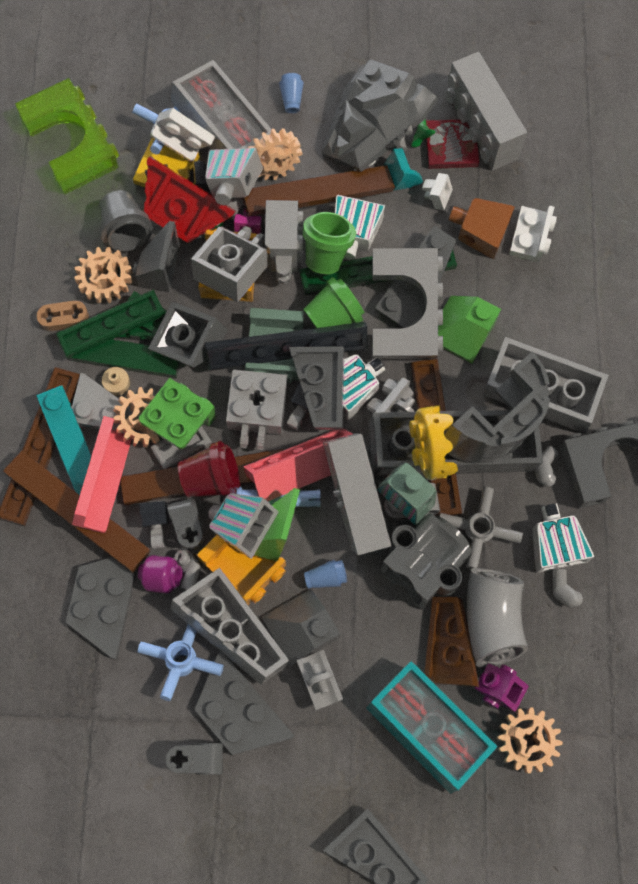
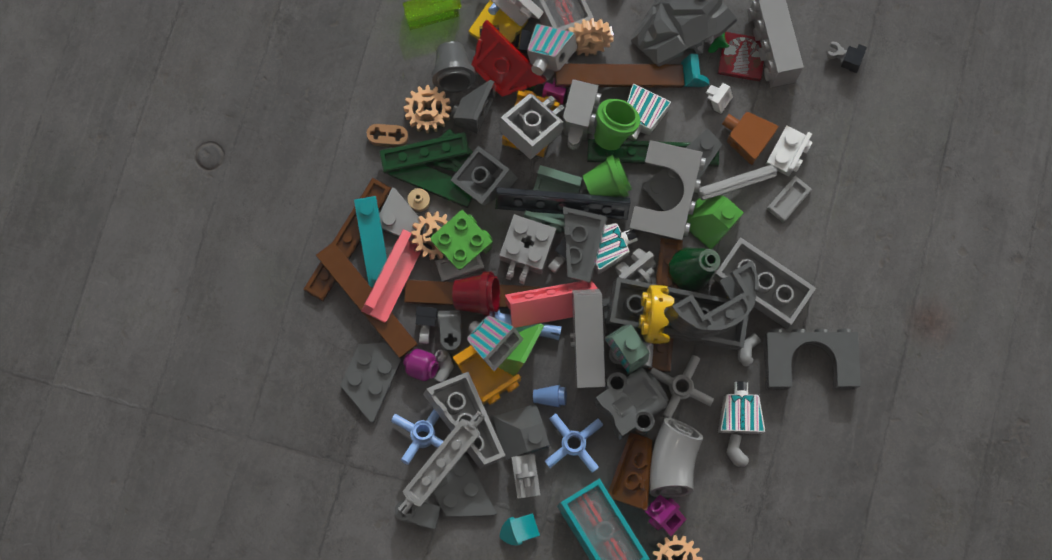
camera: 15 degrees right, 5 degrees up
none -> light grey plate [398,411,485,515]
none -> teal tile [499,513,540,545]
none -> light blue bar [545,414,603,473]
none -> dark green cone [669,247,720,292]
none -> light grey axle [698,165,777,200]
none -> light grey tile [766,175,812,223]
none -> black piece [826,41,867,73]

